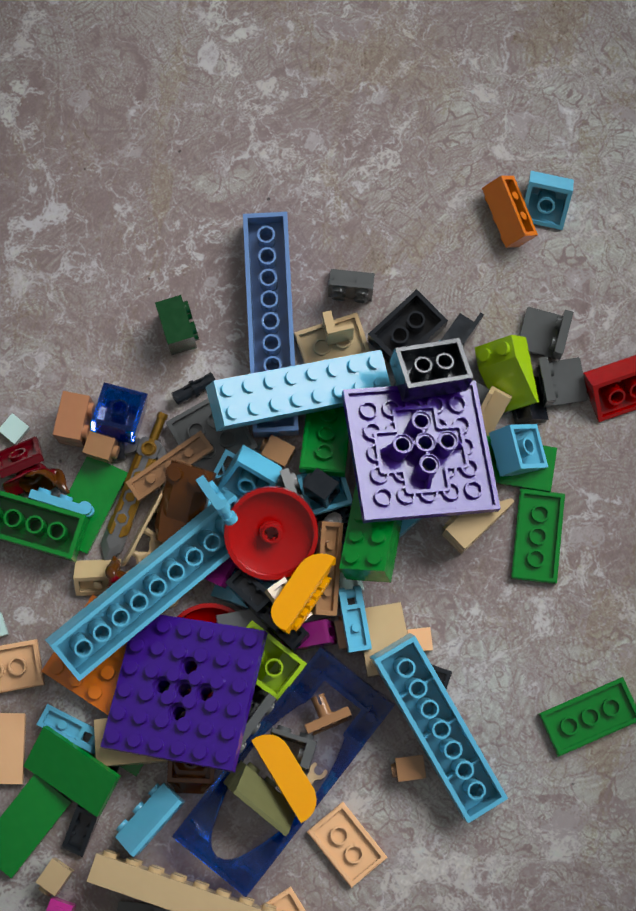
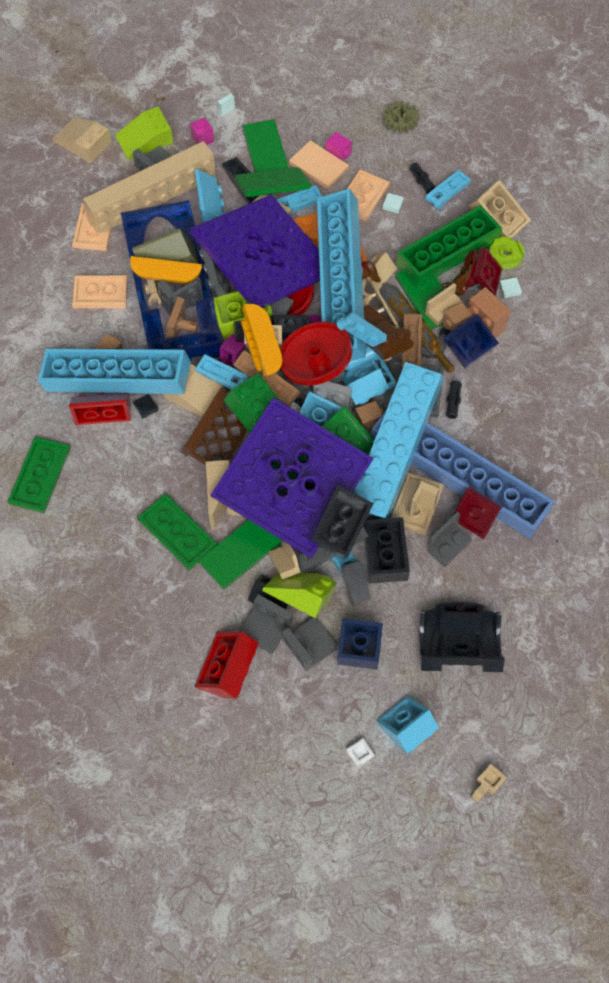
camera: 130 degrees right, 15 degrees down
medium azure plate [28,487,95,518] -> none
tan brick [35,857,74,897] -> none
dark green brick [155,295,199,355] -> none
black brick [303,468,340,509] -> none
light nougat tile [407,627,433,651] -> none
orange brick [482,176,538,248] -> none
medium azure slope [489,424,548,476] -> none
none -> red slope [69,393,131,425]
none -> reddish brown fence [180,388,247,465]
none -> dark blue brick [337,618,383,670]
none -> white tile [346,738,375,768]
none -> black piece [420,602,505,672]
none -> tan panel [425,283,464,325]
none -> dark red tile [453,486,503,539]
none -> tan plate [471,764,507,803]

